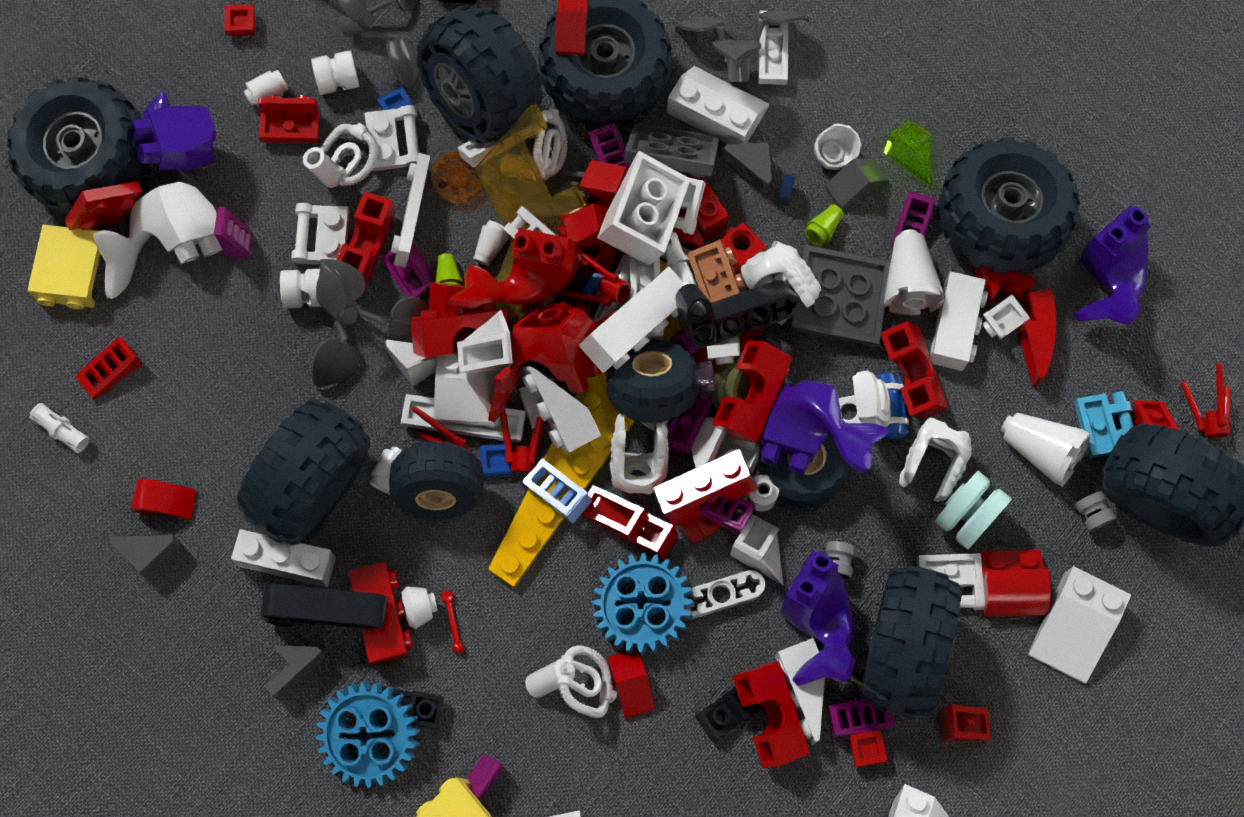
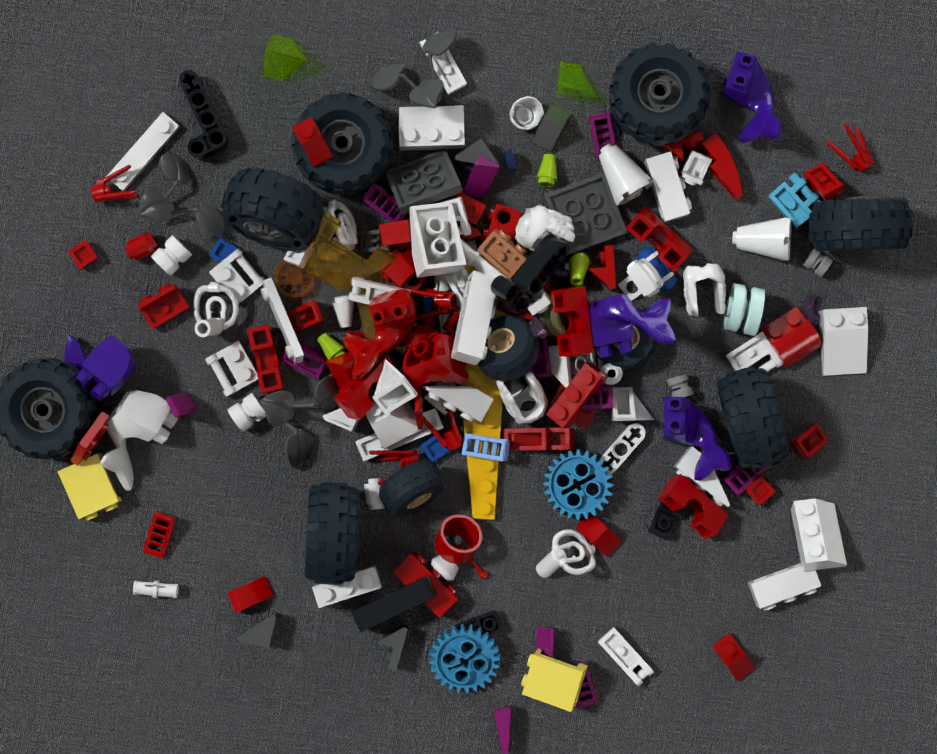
camera: 25 degrees left, 15 degrees up
white brick [243,70,289,109] -> none
none -> red brick [124,232,158,261]
none -> red slope [287,300,325,333]
none -> red piece [435,514,482,564]
none -> magenta slope [462,156,500,198]
none -> lime cone [569,252,590,286]
none -> red slope [587,245,616,291]
none -> clear purple arm [801,292,821,324]

